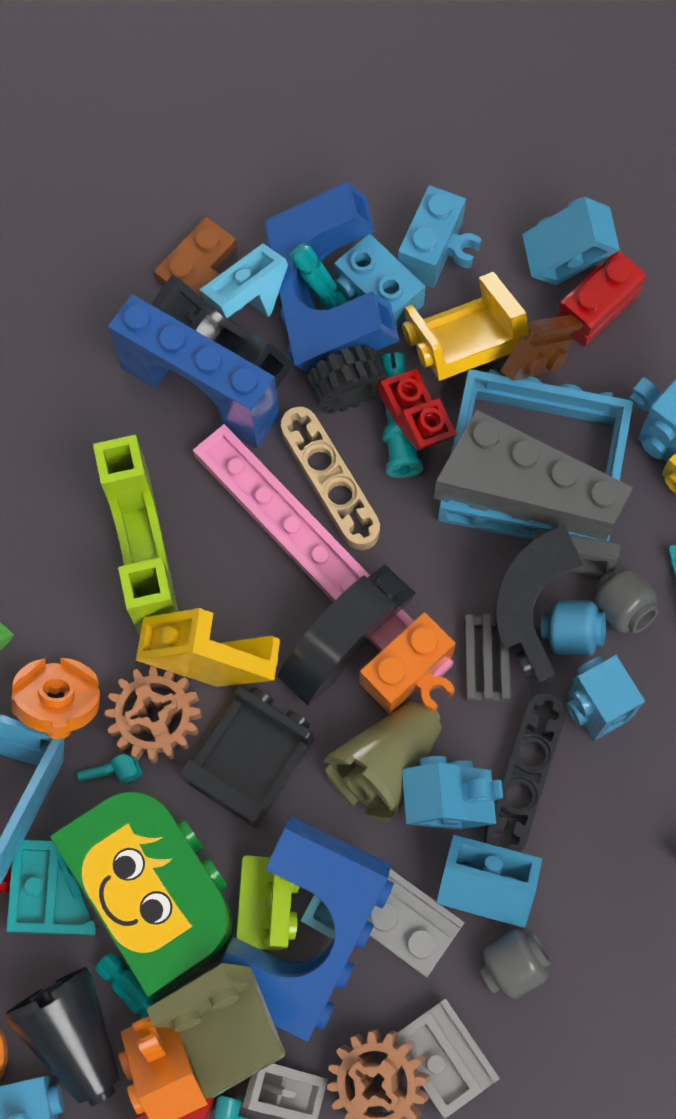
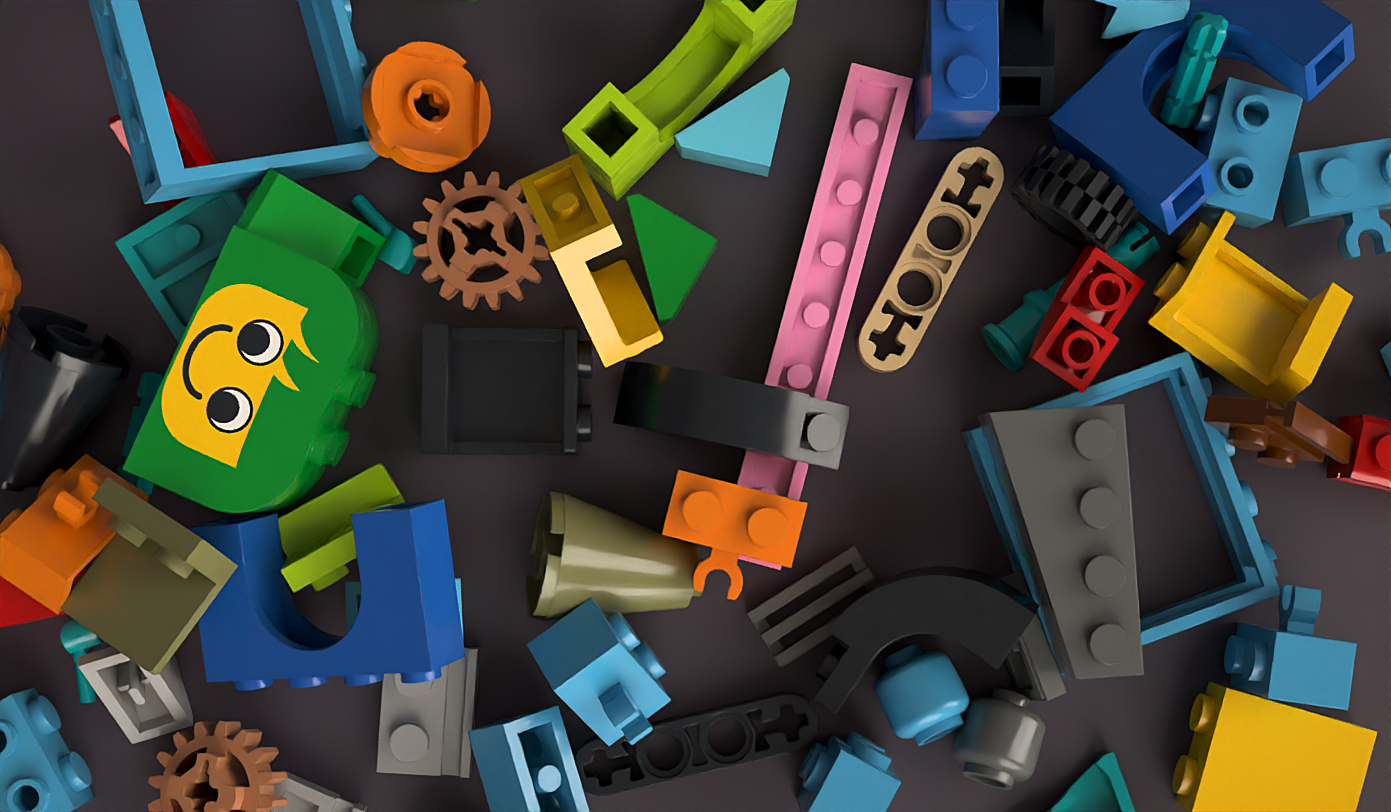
camera: 55 degrees right, 15 degrees up
none -> green slope [236,168,387,289]
none -> green slope [626,193,717,326]
none -> medium azure slope [675,68,790,177]

